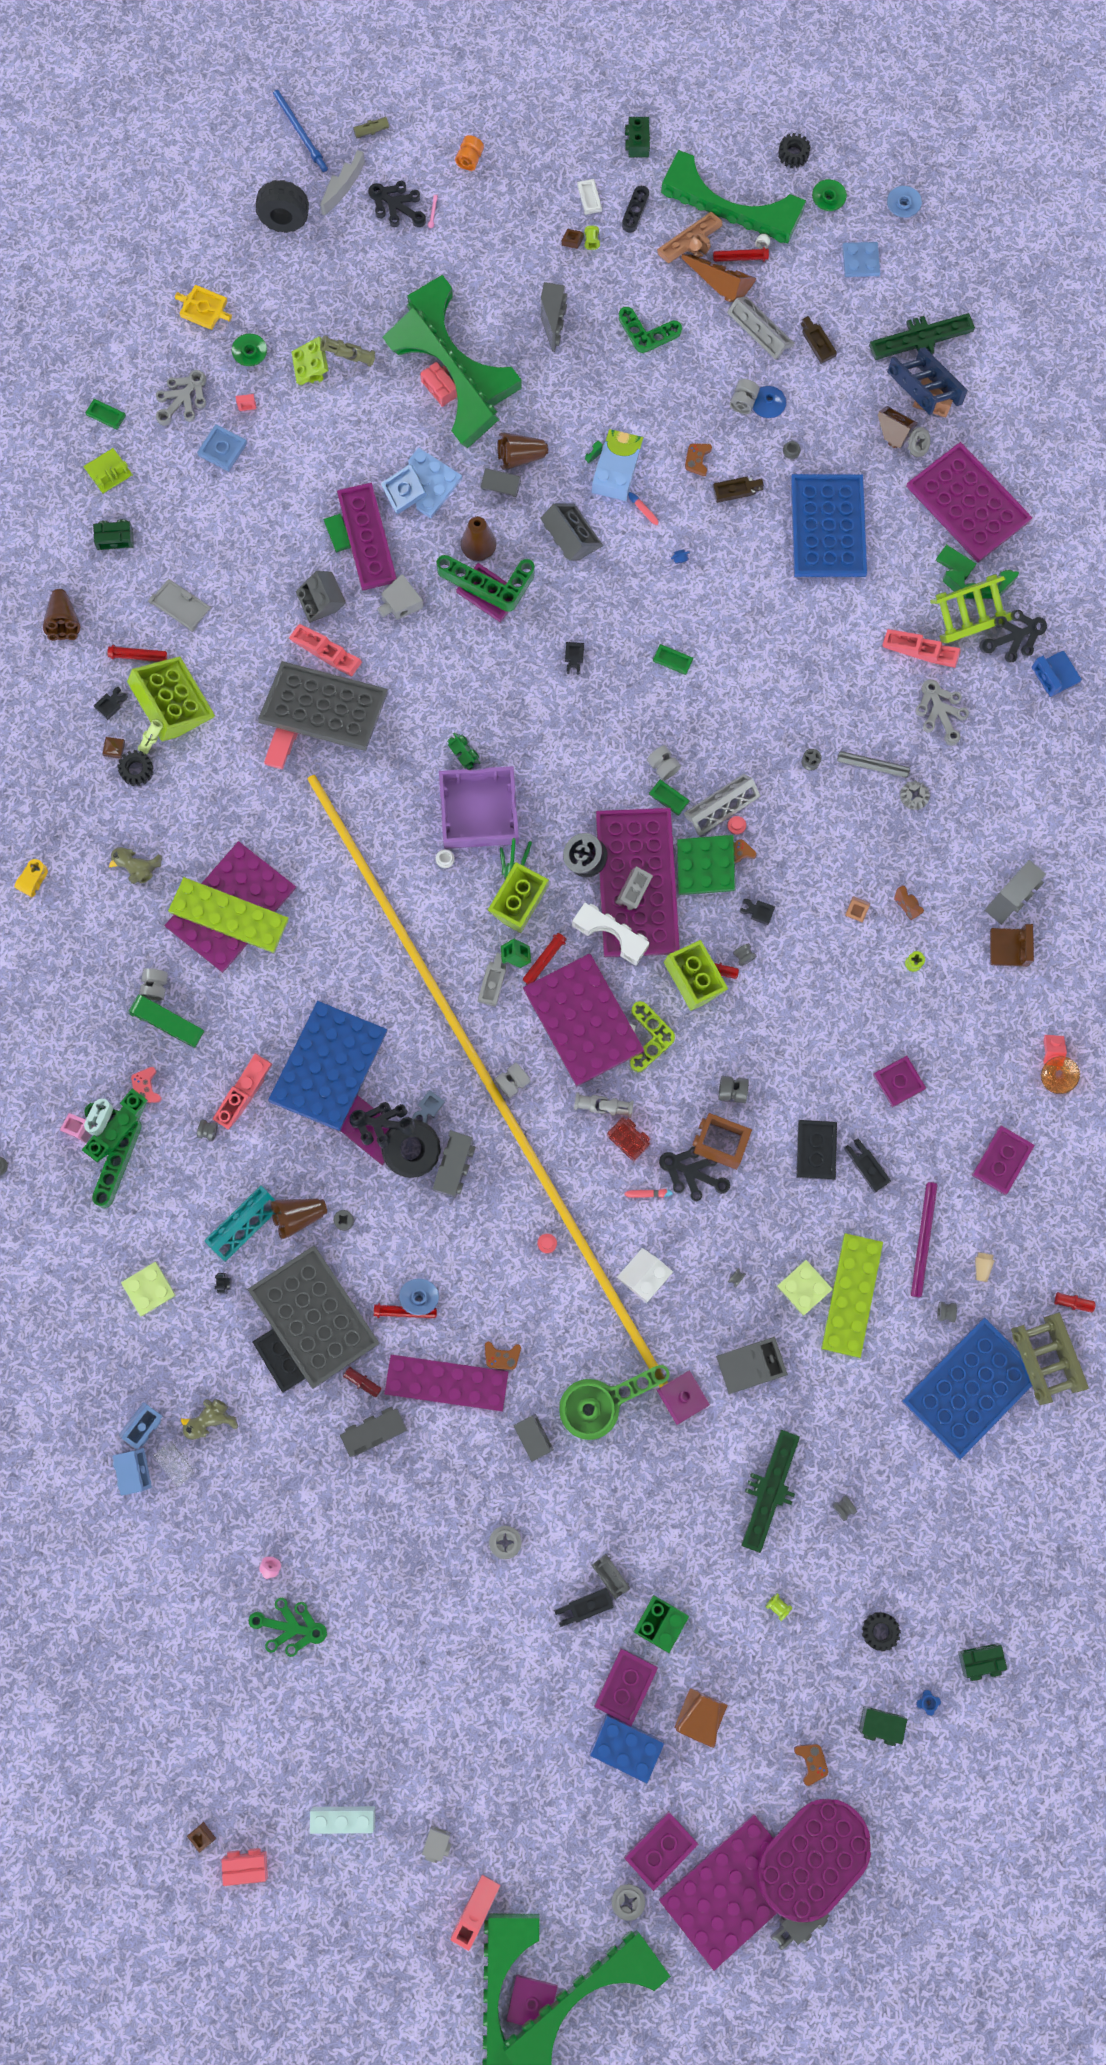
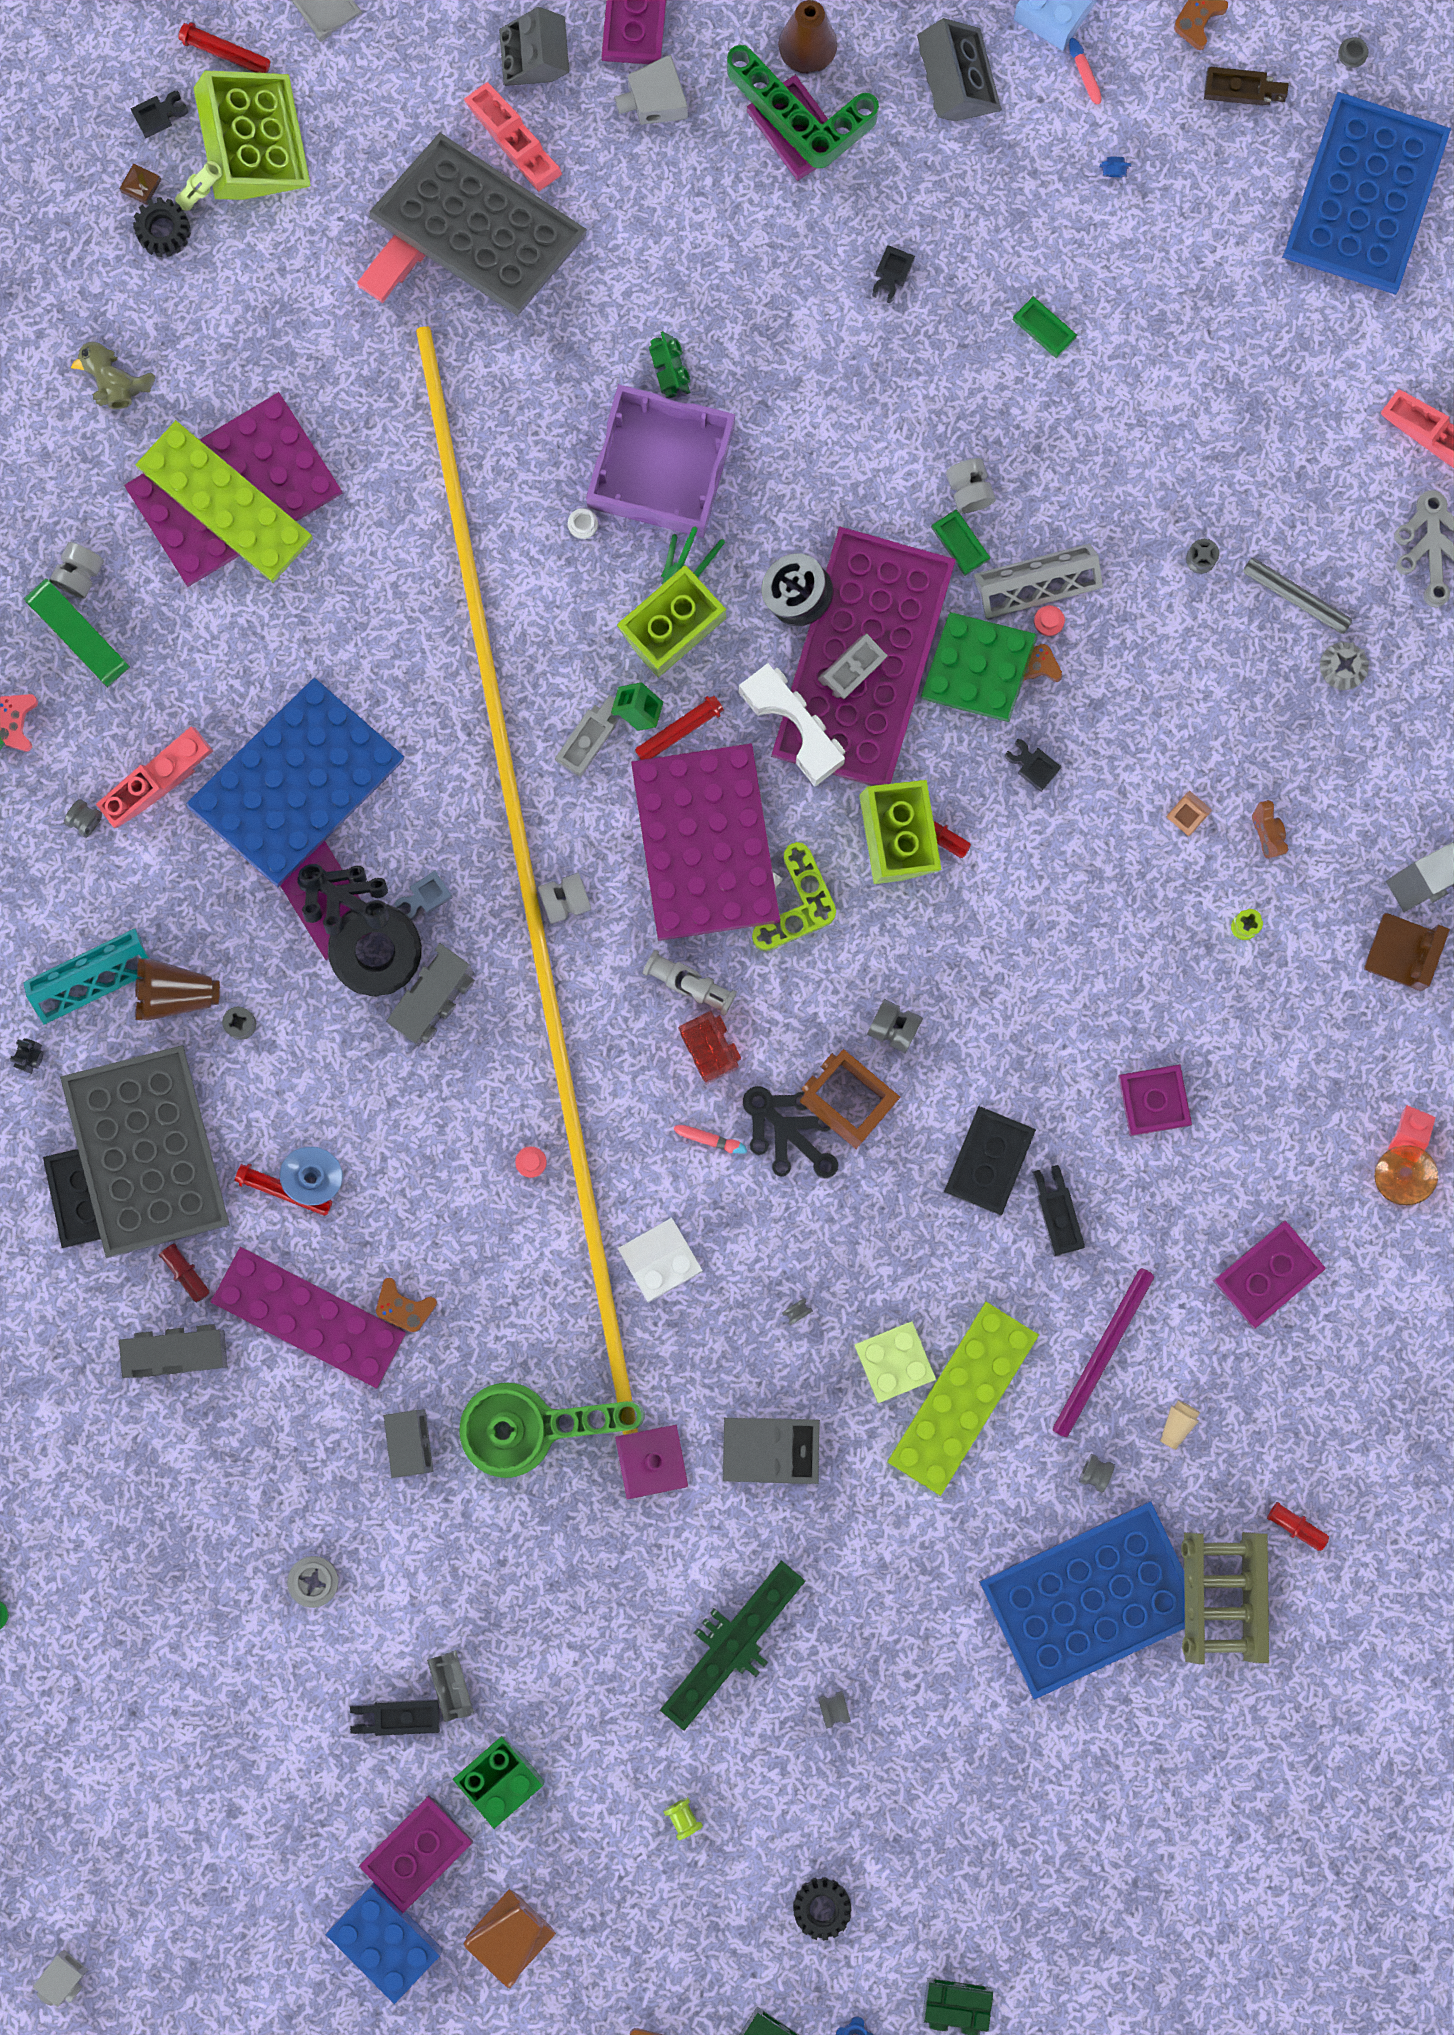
camera: 20 degrees right, 5 degrees up
dark grey wheel [733,943,757,966] -> none

